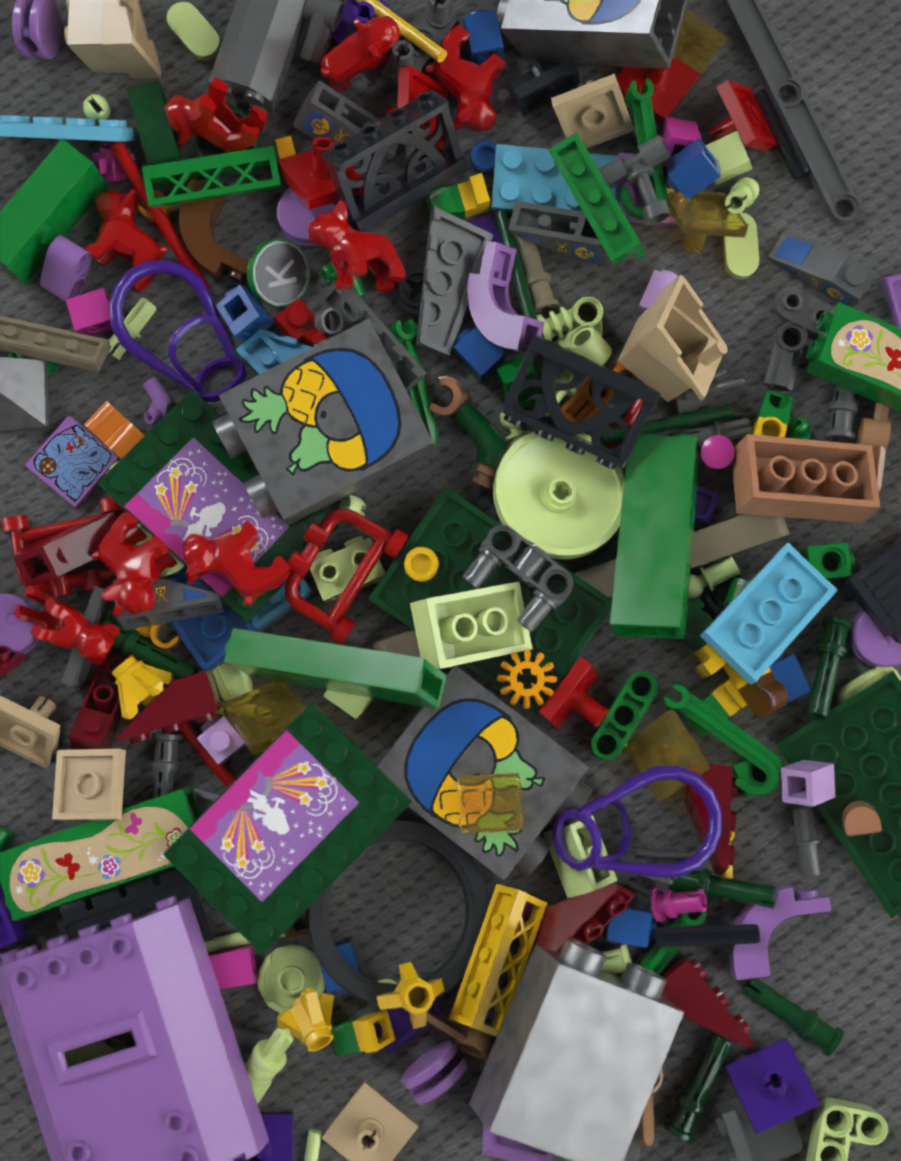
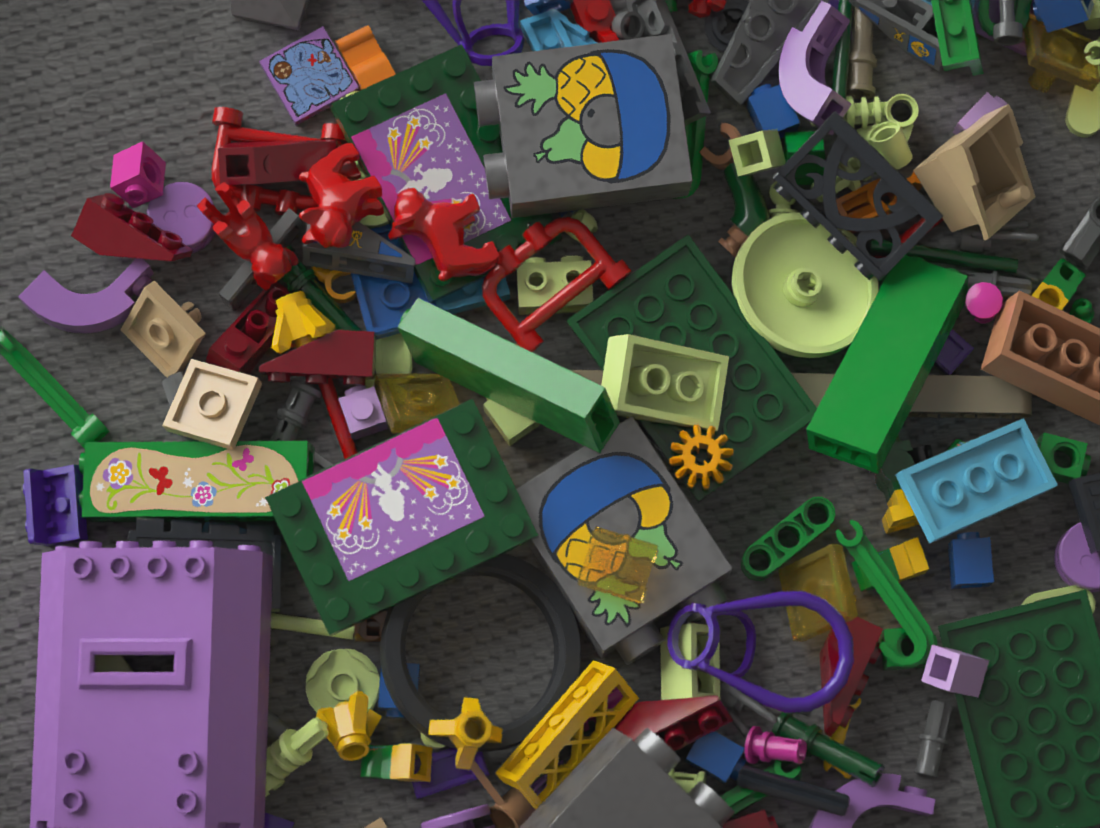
camera: 15 degrees right, 5 degrees down
medium lavender arm [143,377,172,426] -> none
dark pink brick [209,944,258,990] -> none
yellow tile [404,547,439,582] -> none
dark grey piece [462,525,573,632] -> none
red tile [539,657,609,731] -> none
yellowish green pin [688,555,741,600] -> none
reddish brown leg [723,664,788,716] -> none
dark green pin [806,616,853,720] -> none
nougat brick [842,801,882,836] -> none
none -> yellowish green brick [729,129,786,176]

